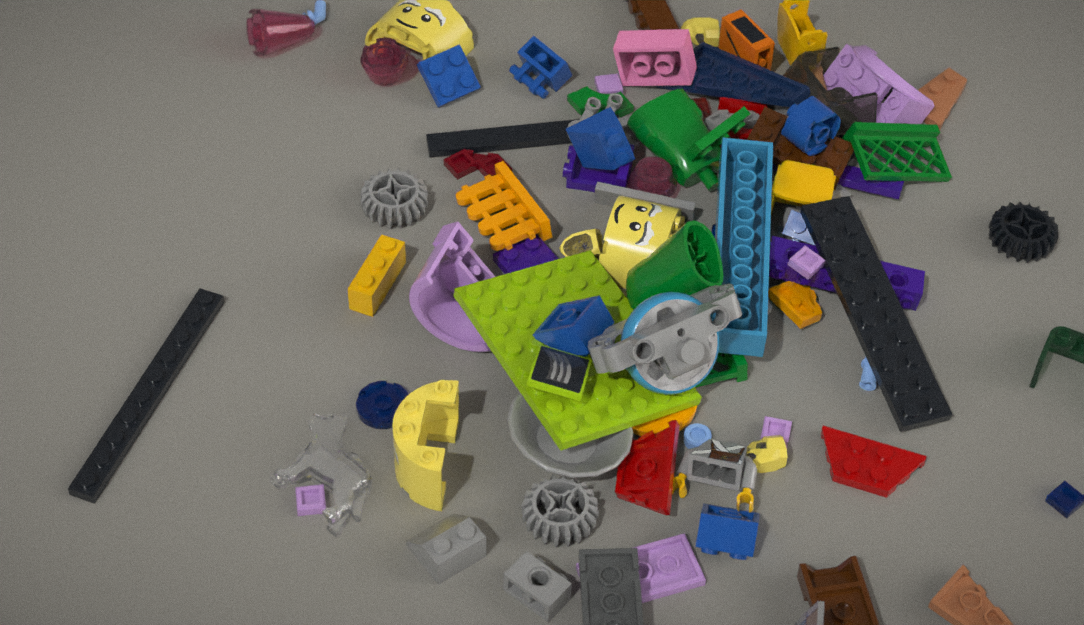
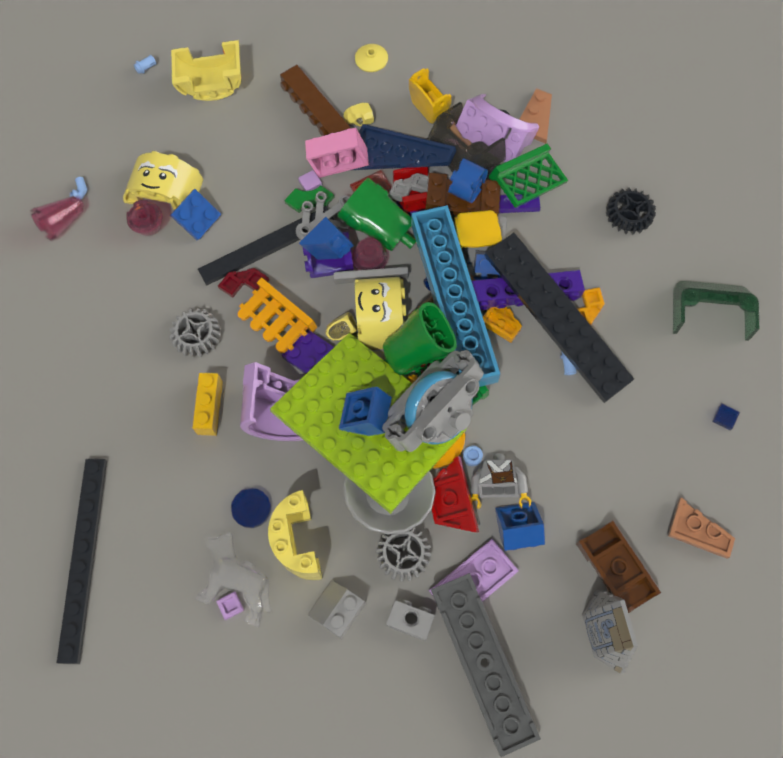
camera: 15 degrees left, 20 degrees up
blue brick [509,36,572,99] -> none
slope [526,344,592,401] -> none
green plate [685,106,751,161] -> none
orange brick [718,9,775,70] -> none
light yellow rock [746,435,788,473] -> none
lavender tile [760,416,792,447] -> none
lavender tile [788,246,826,279] -> none
red wing [821,425,927,498] -> none
none -> light orange tile [578,287,605,325]

